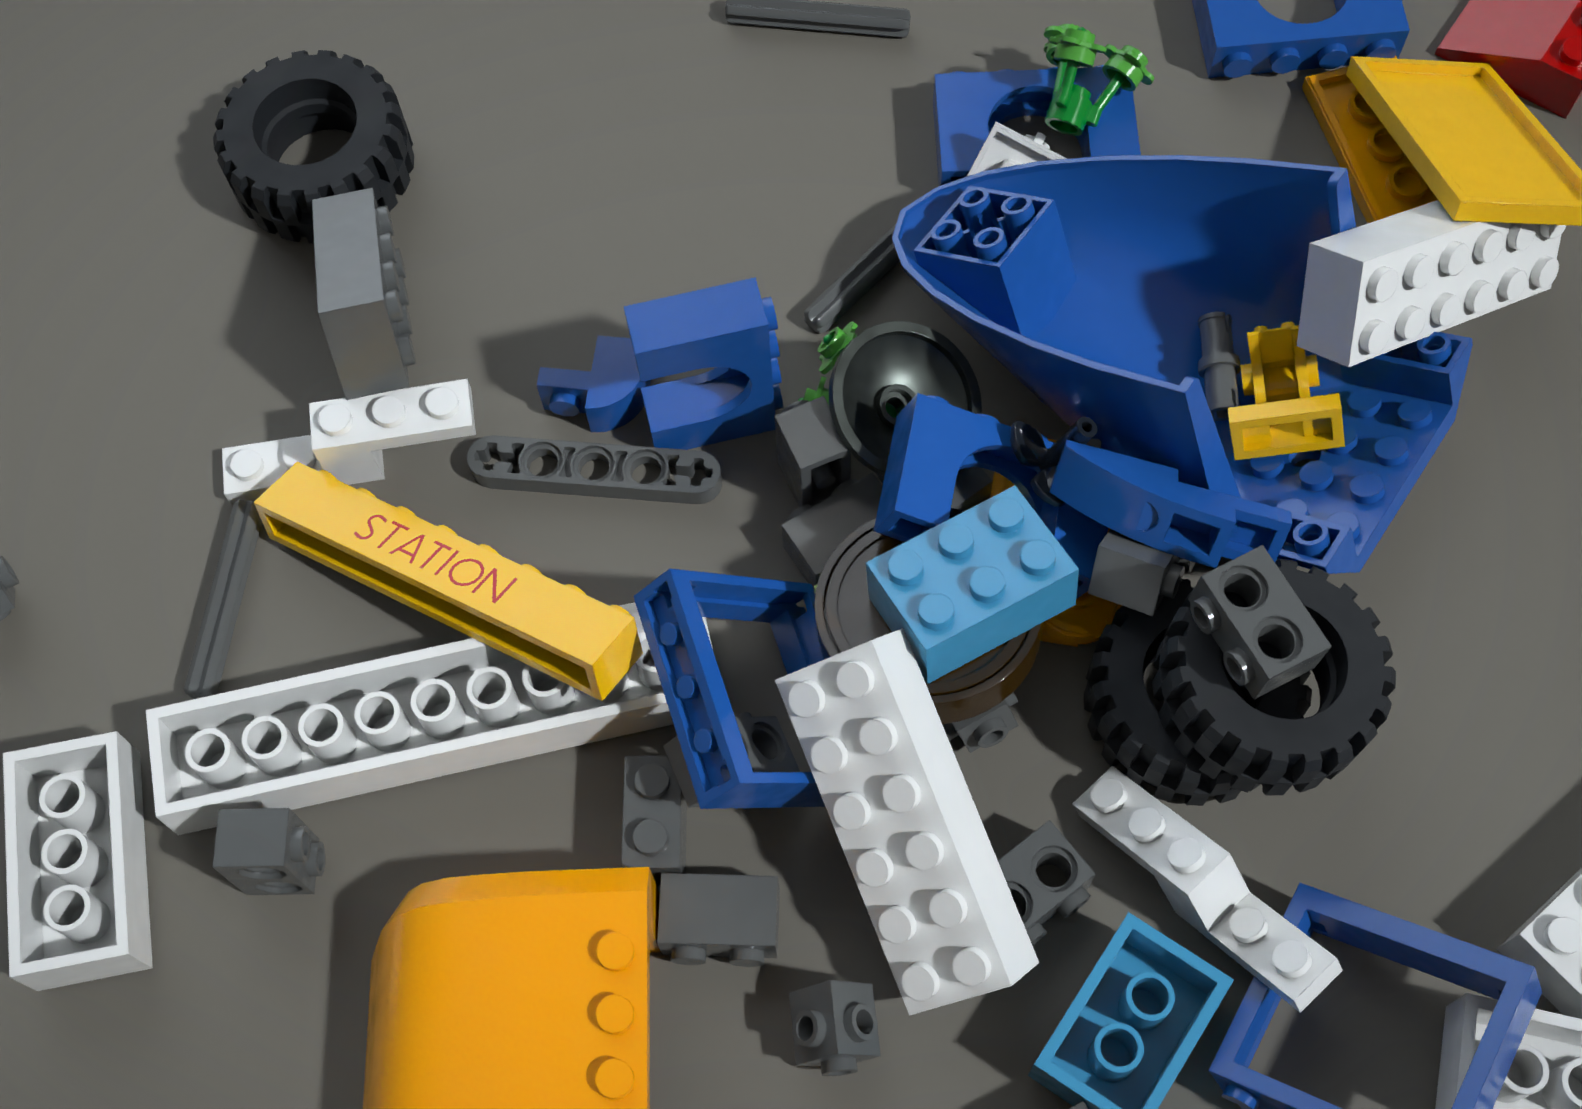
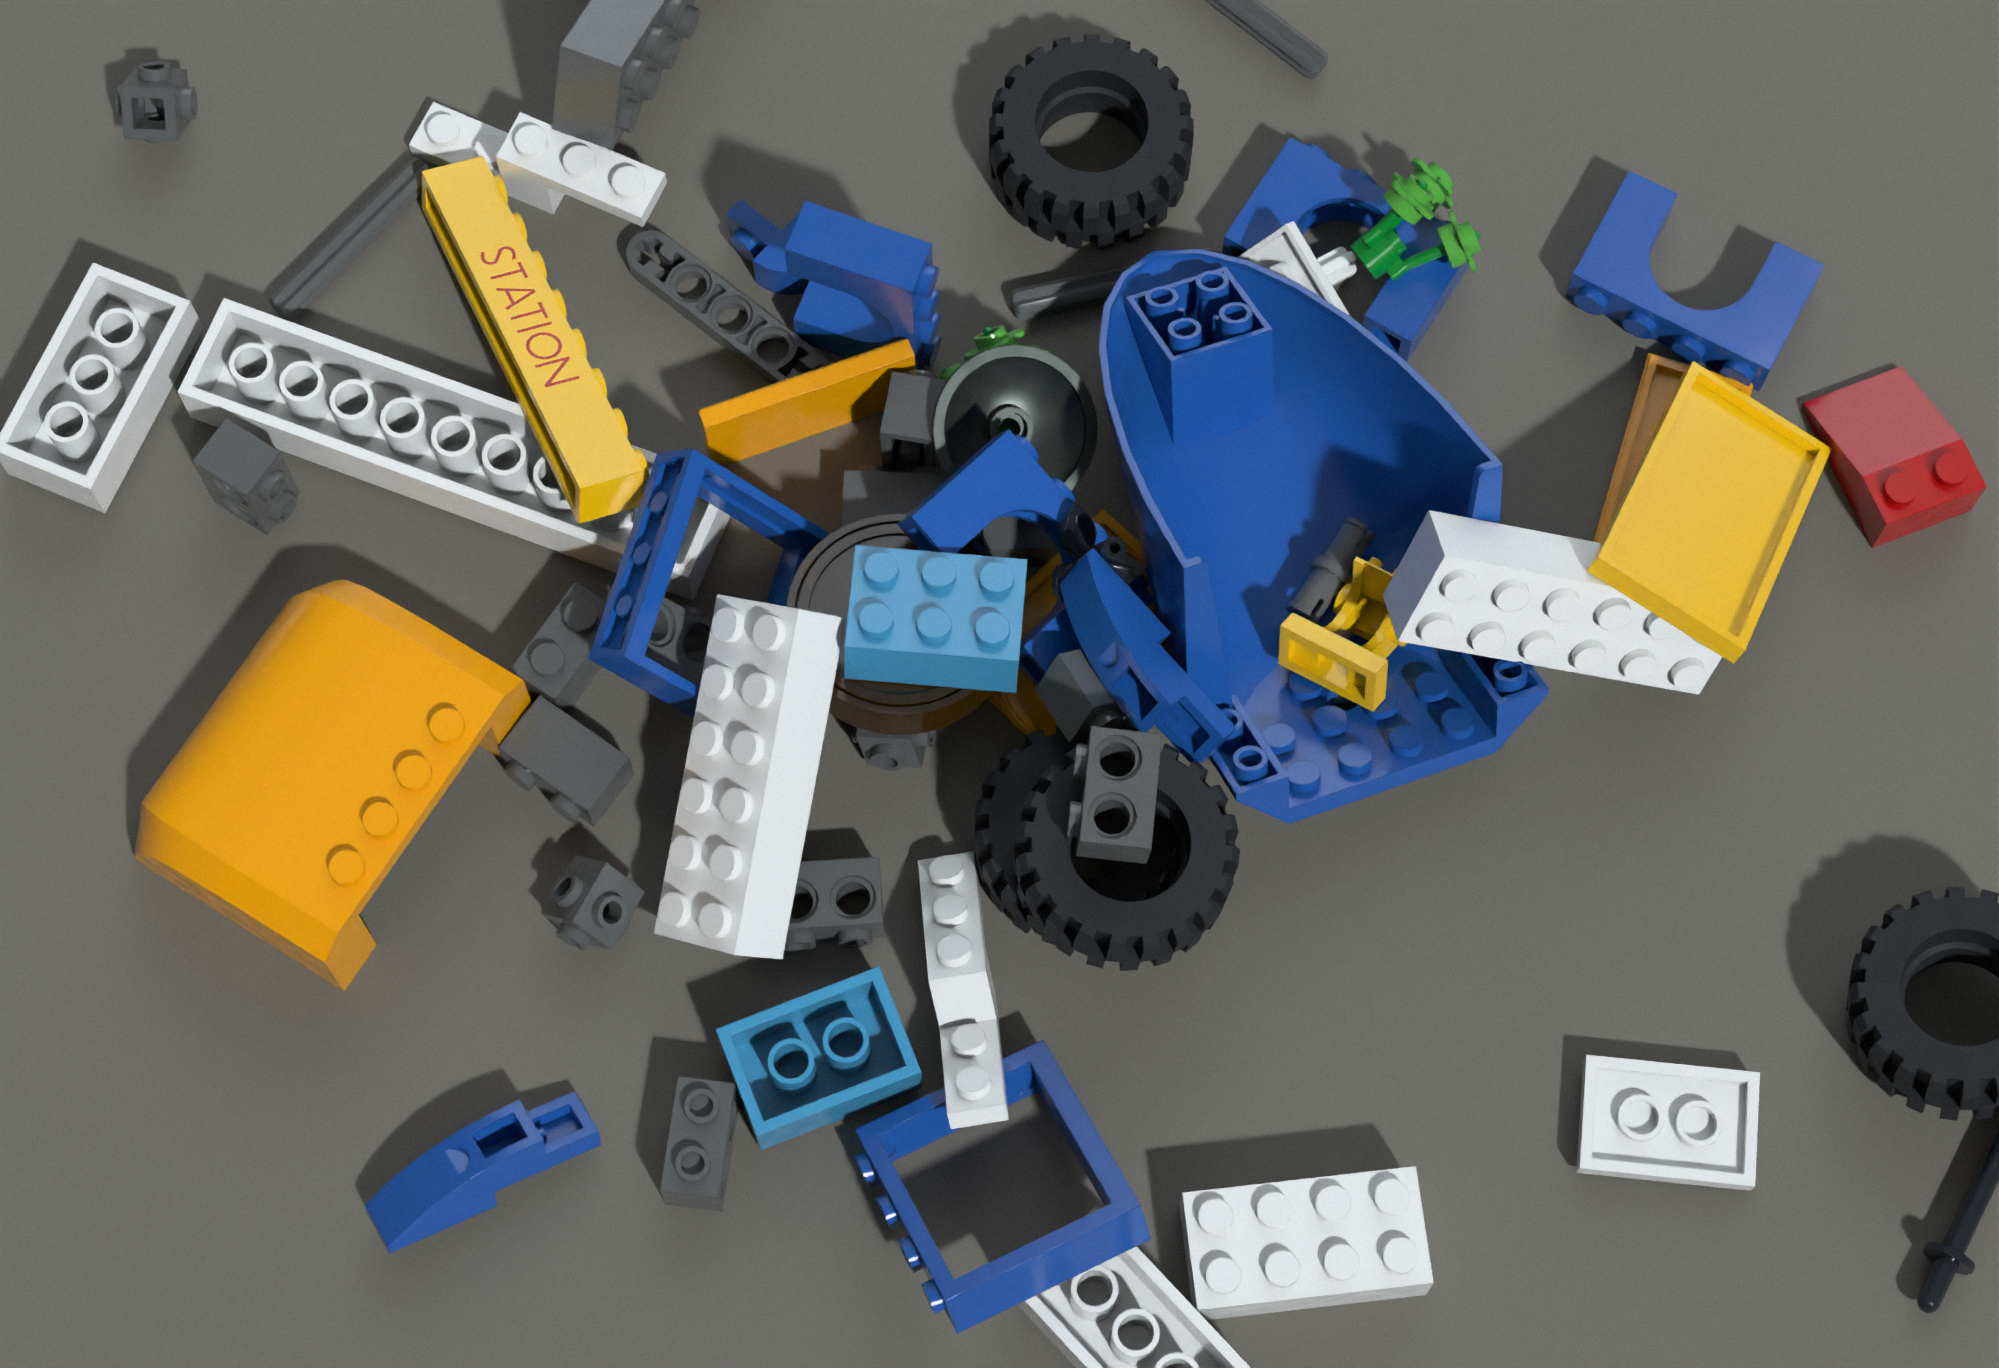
camera: 30 degrees right, 5 degrees up
none -> light orange tile [698,339,916,467]
none -> black tyre [989,34,1194,249]

